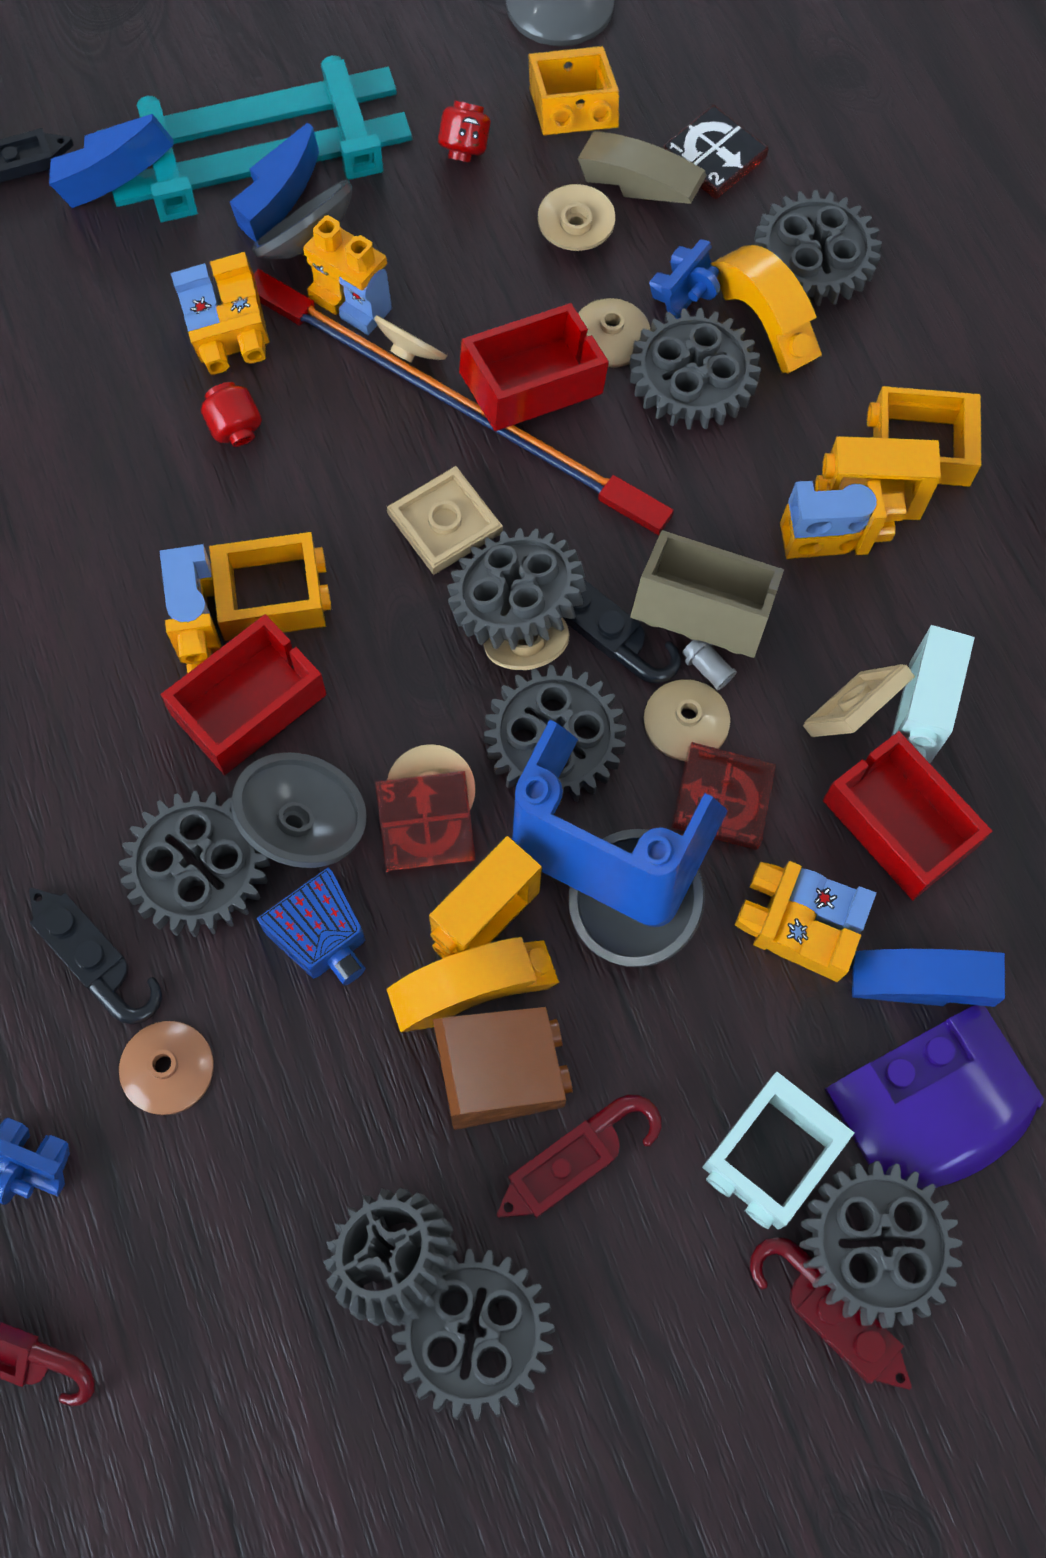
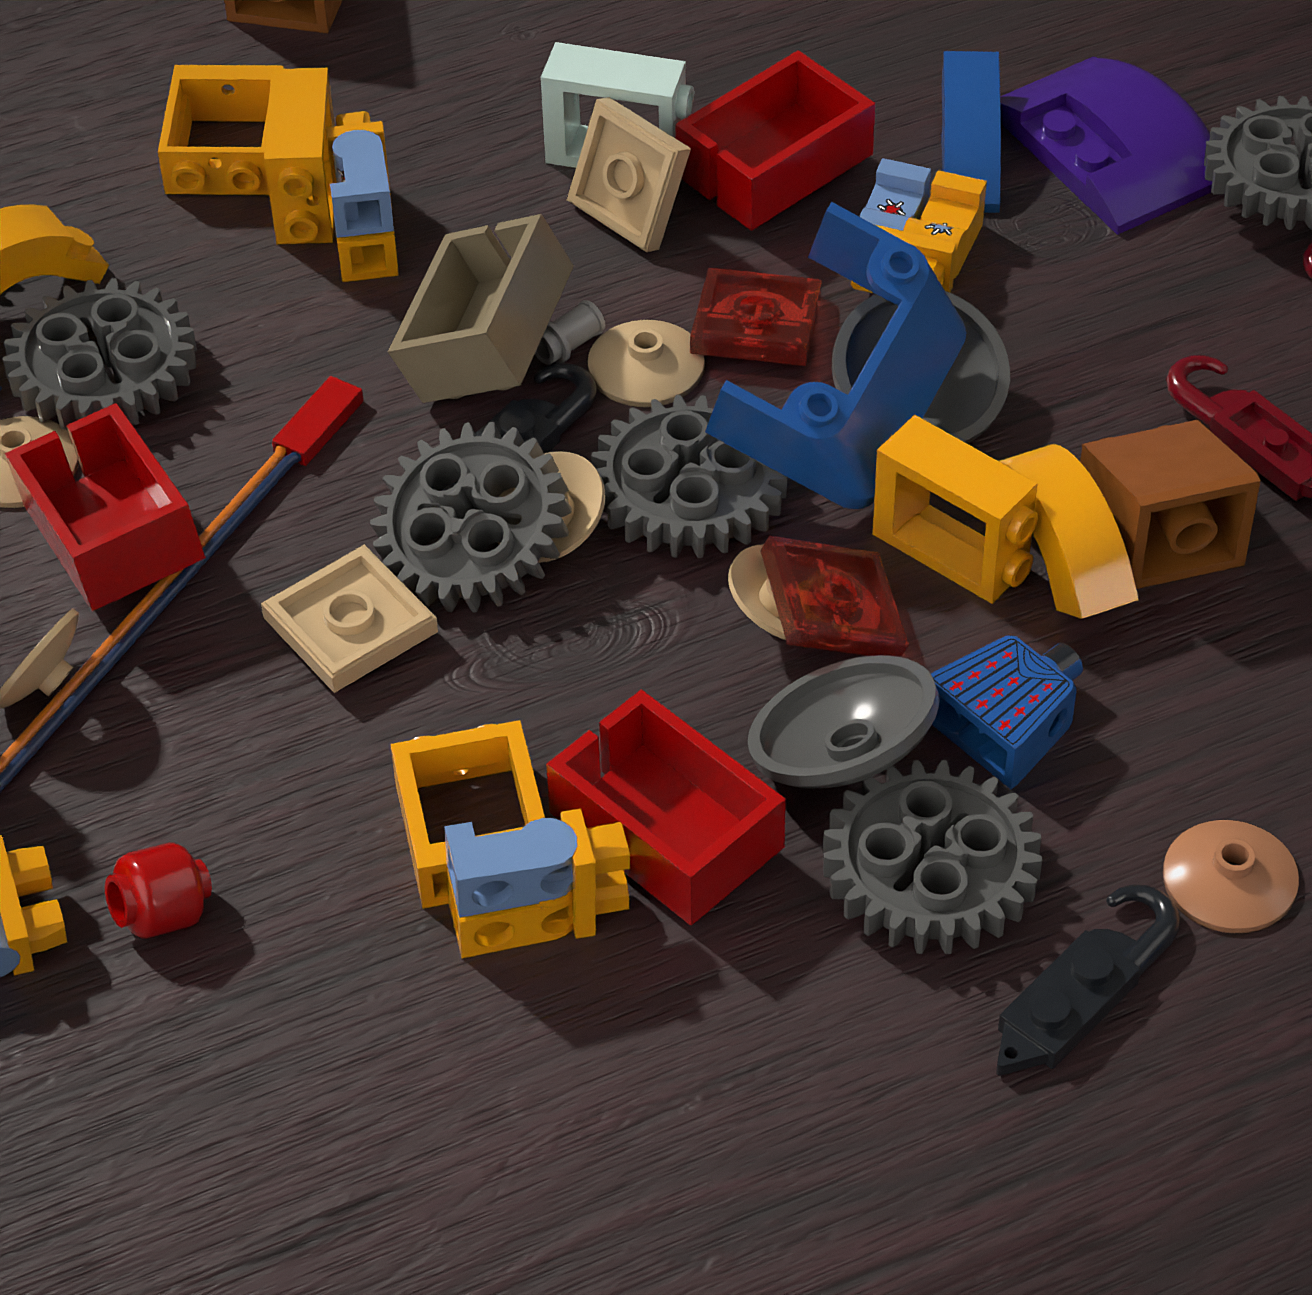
camera: 90 degrees left, 20 degrees down
light aqua window [702,1072,854,1230] -> none

